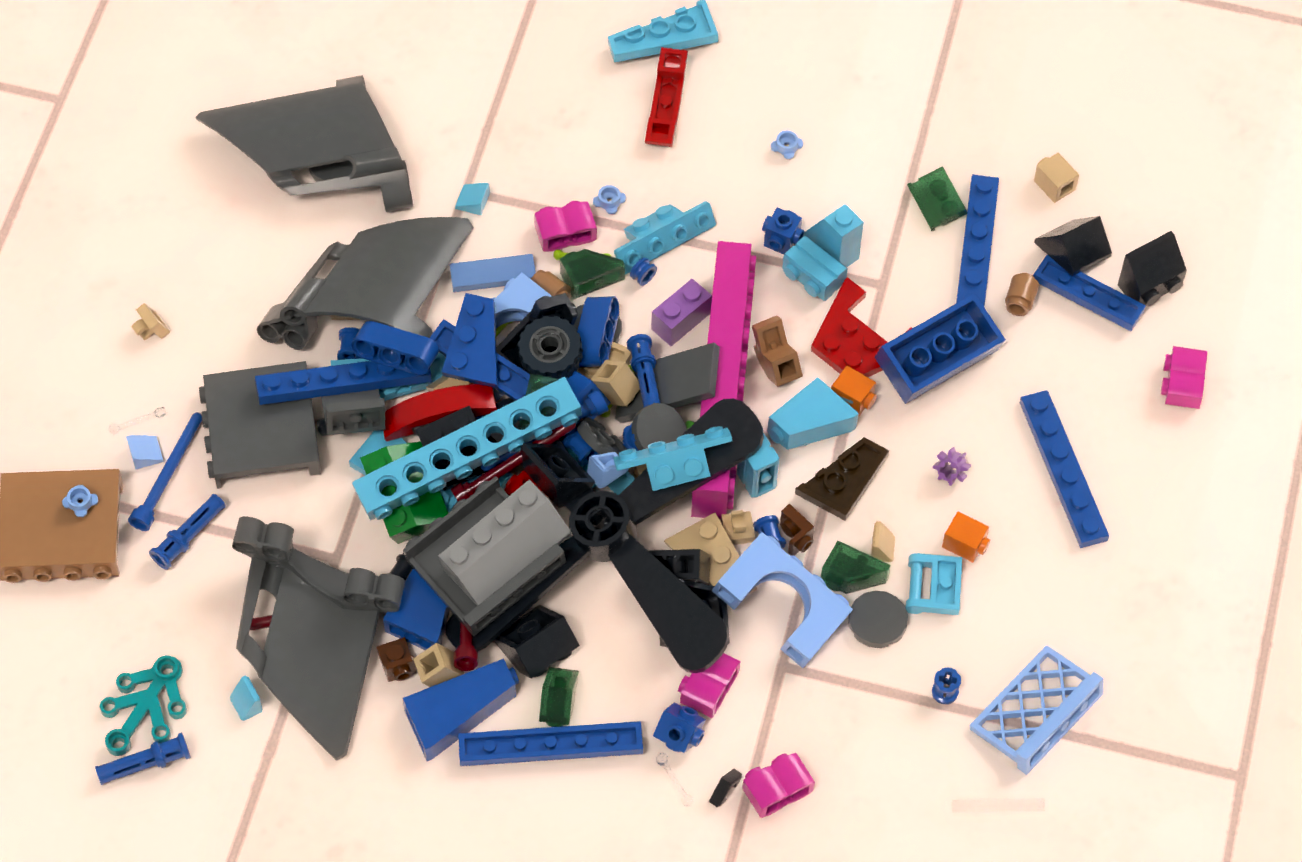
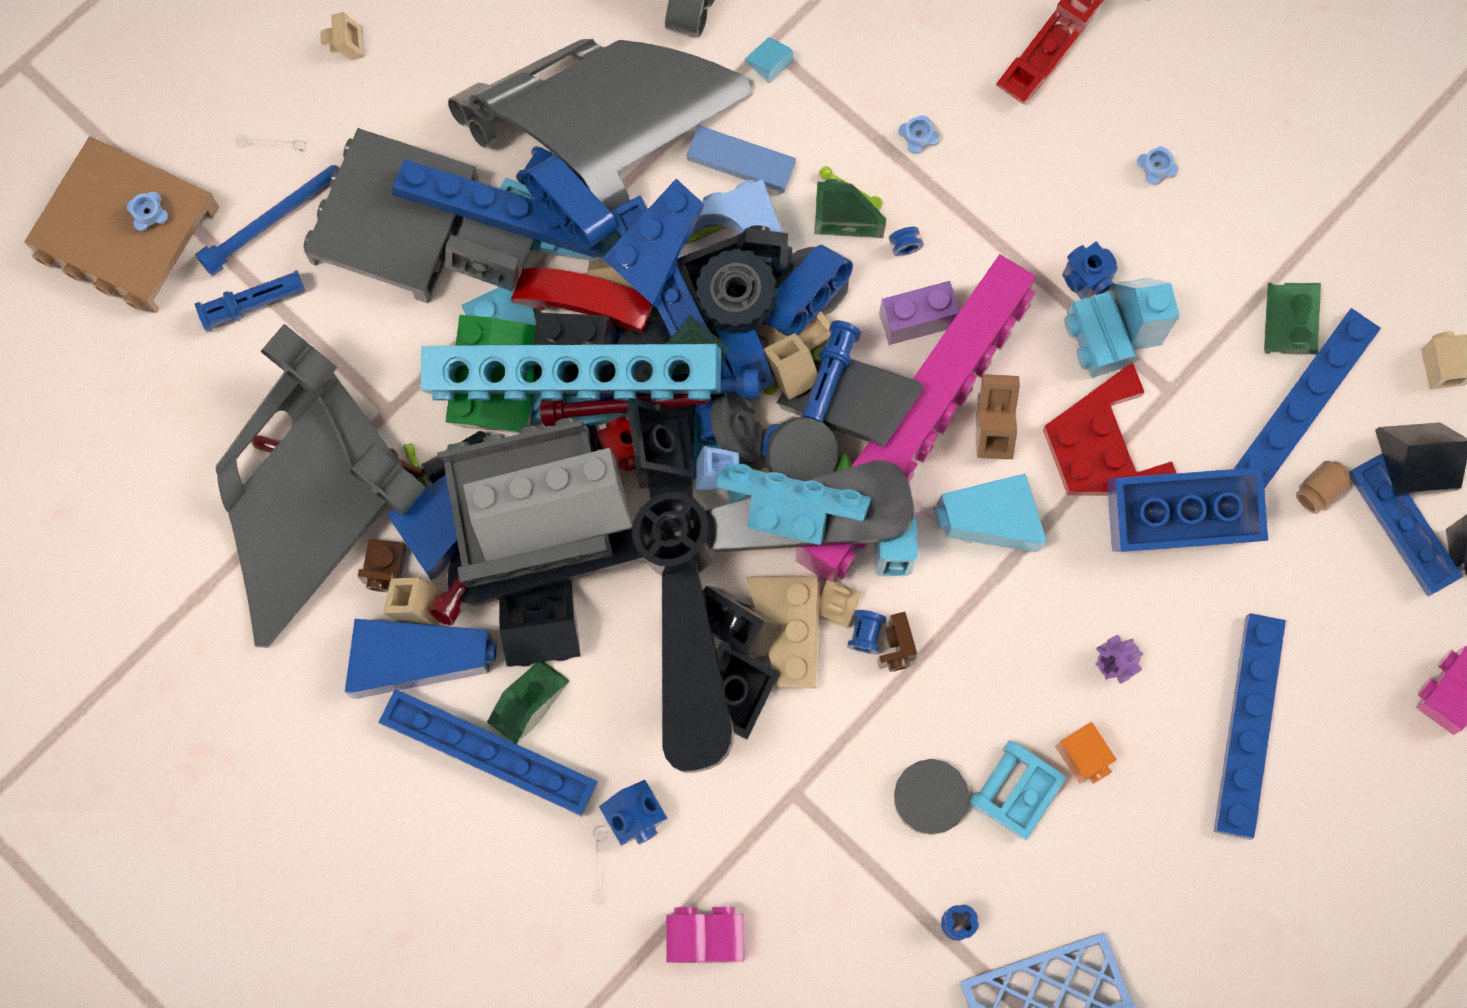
camera: 30 degrees right, 15 degrees up
blue pin [95,732,191,785] -> none
teal plant [100,655,187,756] -> none
light blue slope [126,435,164,470] -> none
medium azure slope [230,675,263,721] -> none
medium nougat brick [531,270,571,300] -> none
dark pink brick [534,201,597,252] -> none
medium azure bracket [614,201,716,275] -> none
dark pink brick [678,653,741,718] -> none
black tile [709,769,742,808] -> none
light blue arch [712,532,853,668] -> none
dark brown wing [795,437,889,521] -> none
clear green slope [821,540,891,594] -> none
orange brick [831,366,877,417] -> none
tan slope [871,521,895,562] -> none

